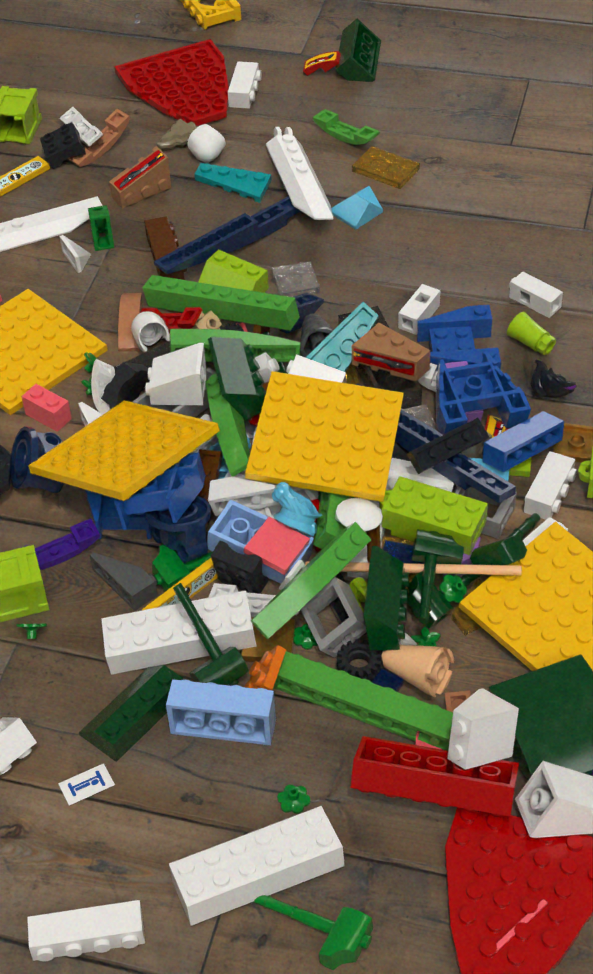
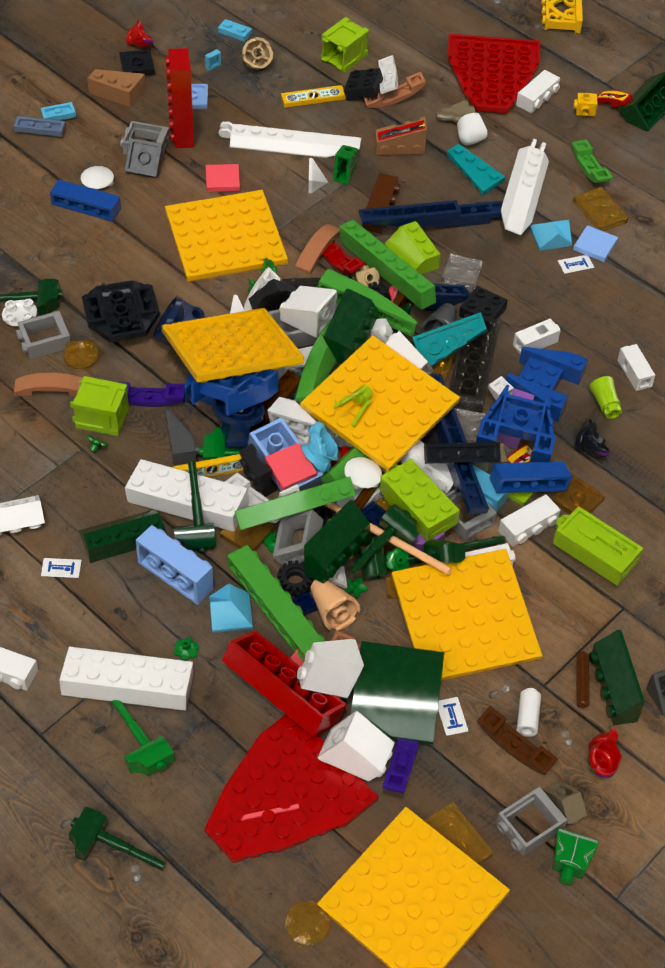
camera: 25 degrees right, 5 degrees up
coral brick [22,384,72,432] -> none
white piece [131,311,170,352] -> none
orange plate [244,645,286,690] -> none
medium nougat wedge [352,323,430,381] -> none
none -> medium azure slope [209,584,253,633]
none -> lime plant [334,385,373,426]
none -> black brick [459,286,508,331]
none -> white sticker [558,255,595,274]
none -> yellow brick [573,93,598,117]
none -> light blue tile [573,225,618,262]

